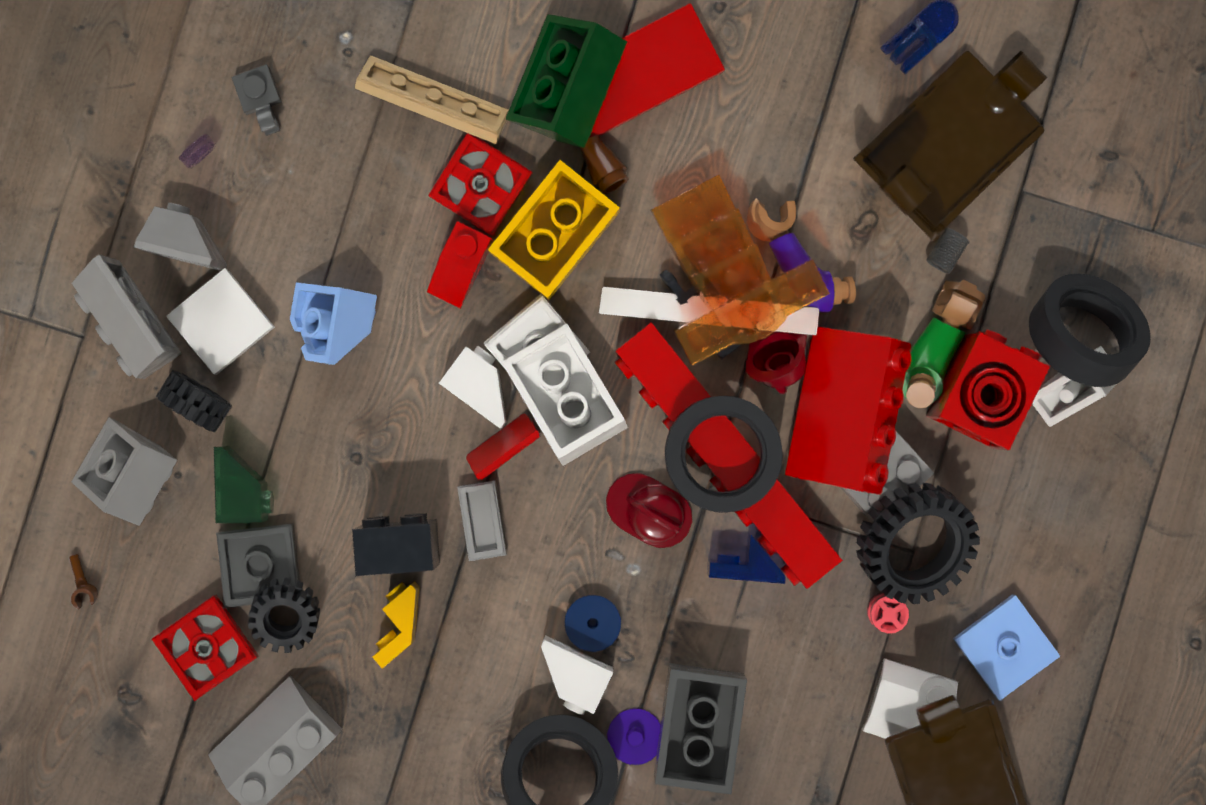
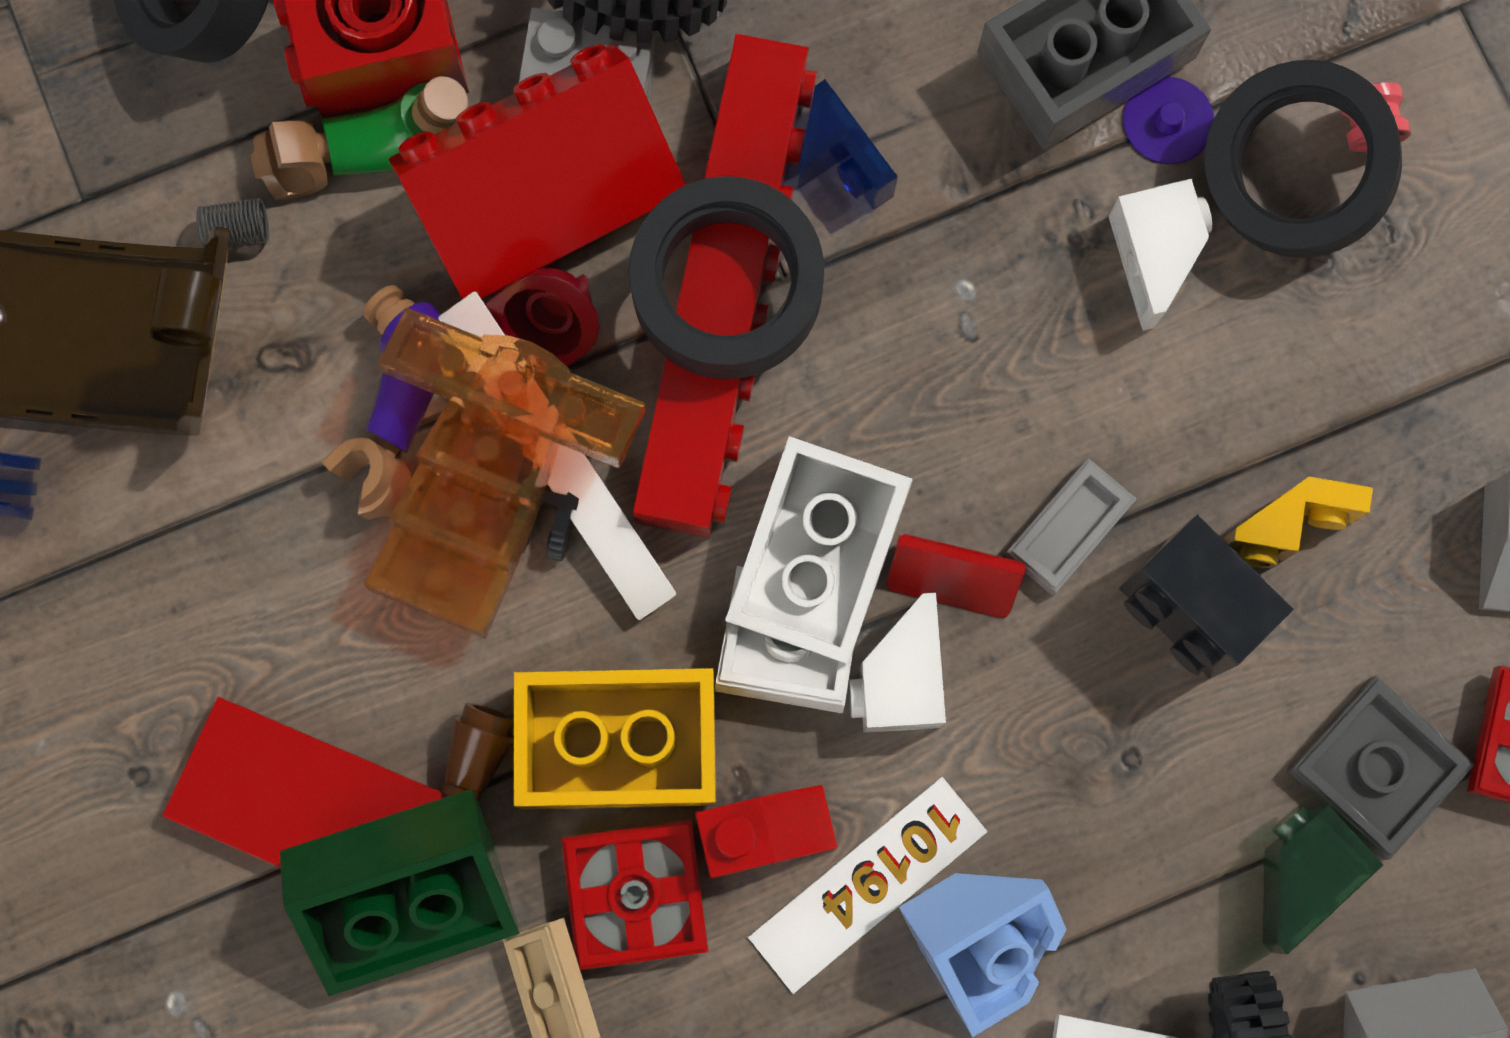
camera: 130 degrees left, 10 degrees down
black tyre [248,578,320,653] -> none
dark blue piece [565,595,621,652] -> none
dark red piece [606,473,692,548] -> none
none -> white sticker [748,777,988,994]

